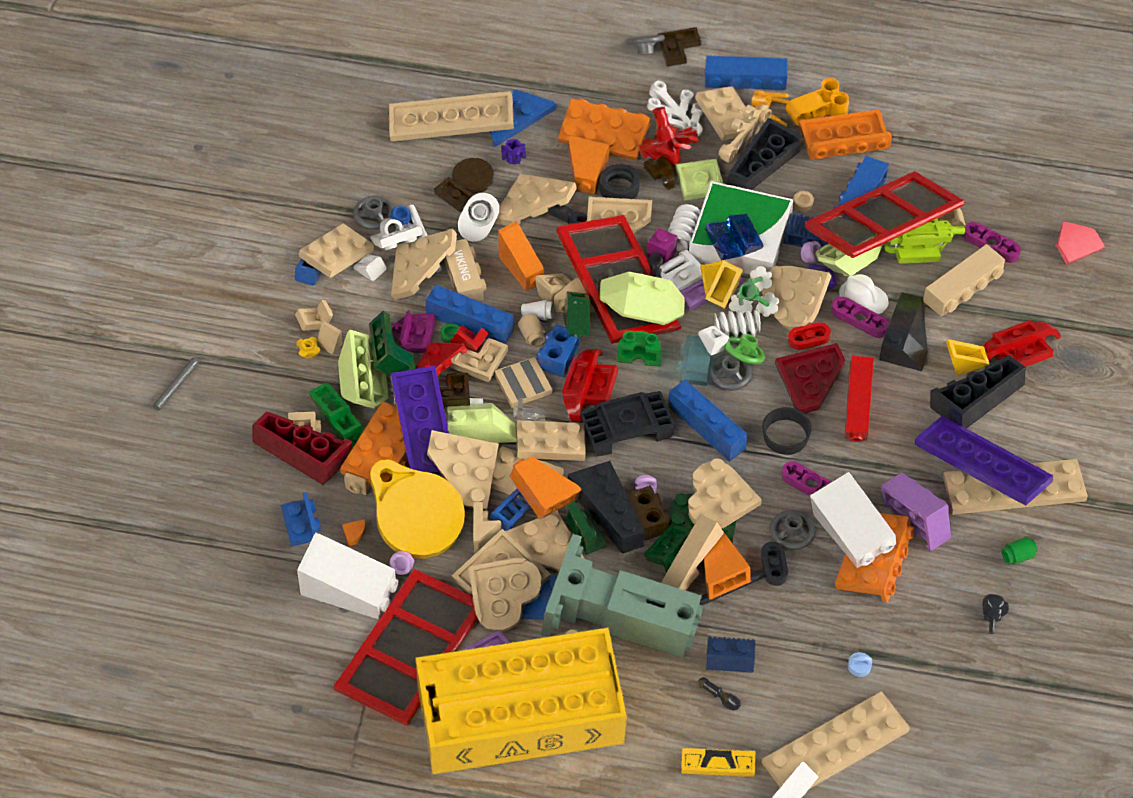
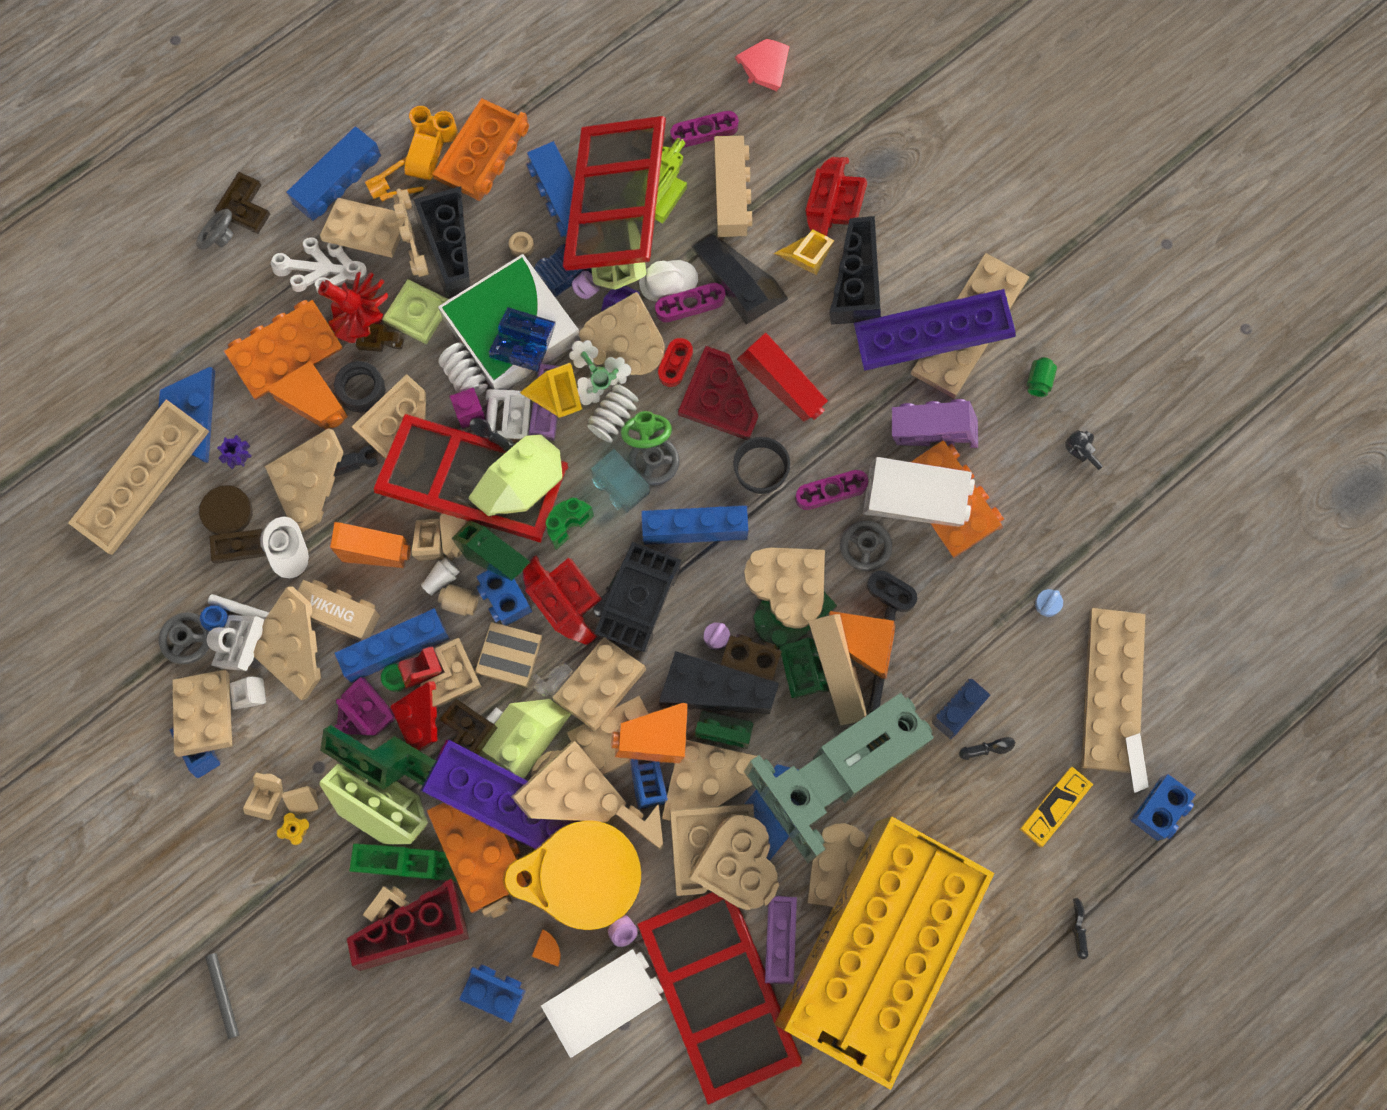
camera: 50 degrees left, 20 degrees up
white slope [698,326,729,355] -> none

